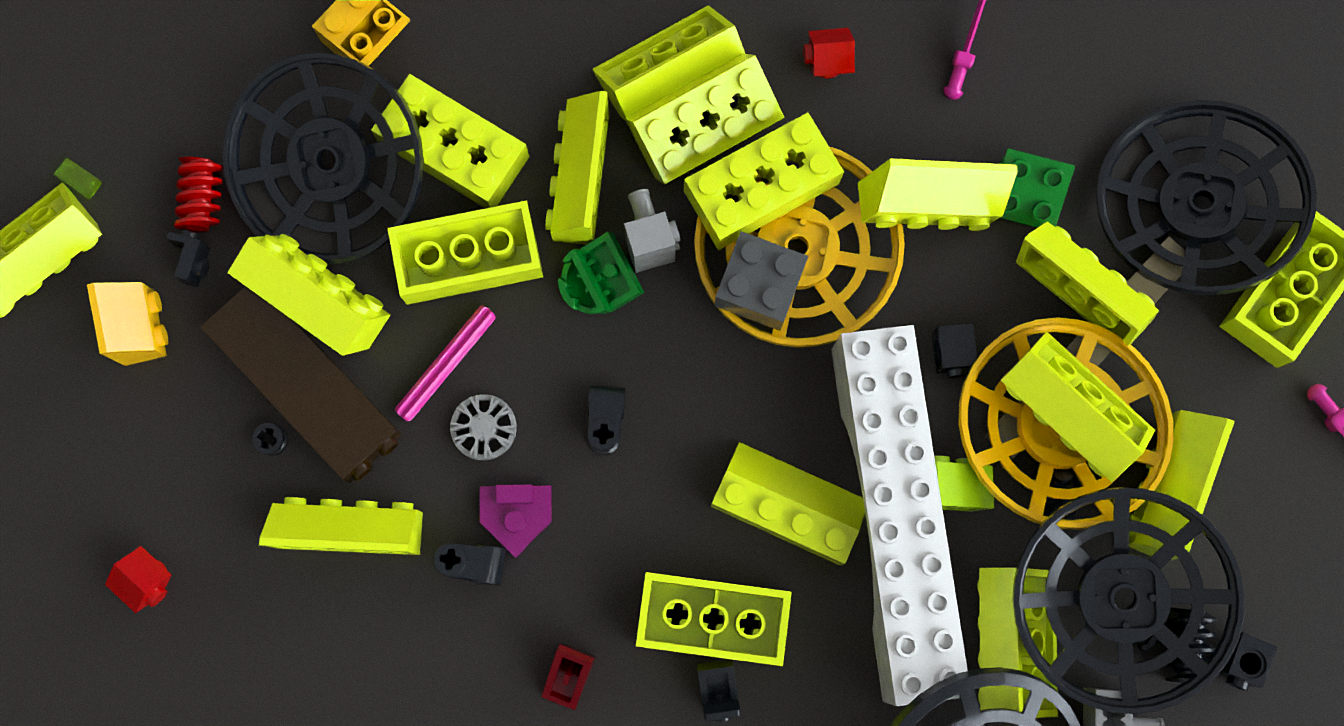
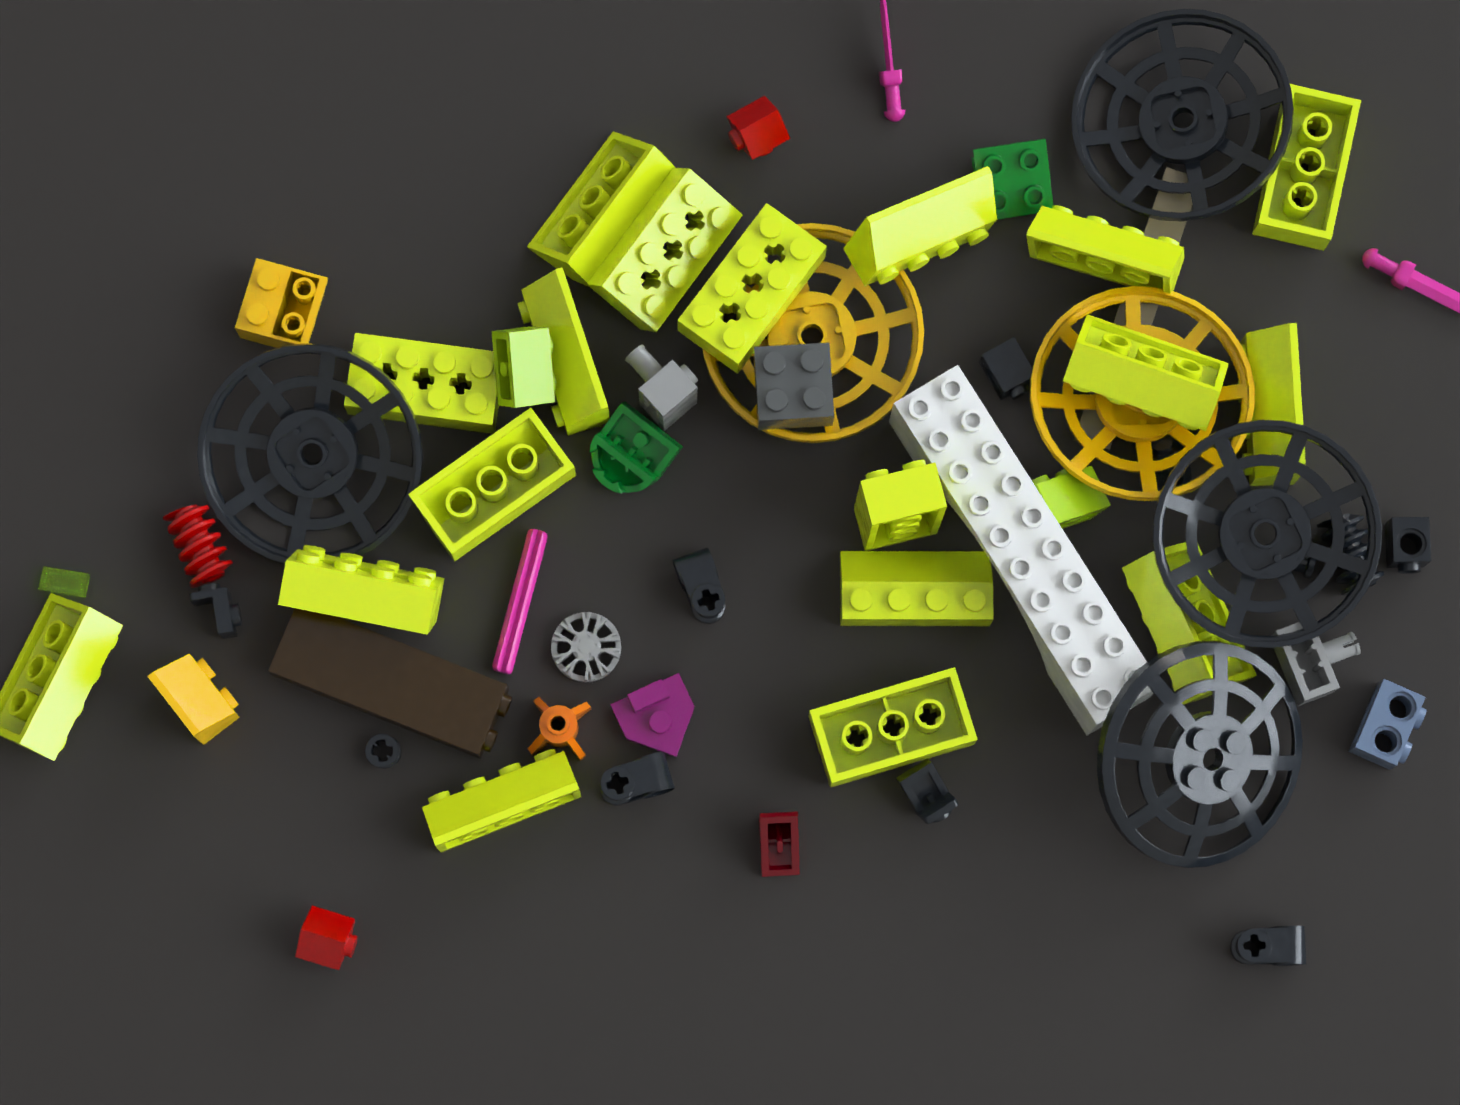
camera: 25 degrees left, 0 degrees up
none -> brick [492,326,557,408]
none -> orange brick [527,697,592,761]
none -> neon yellow brick [854,460,947,551]

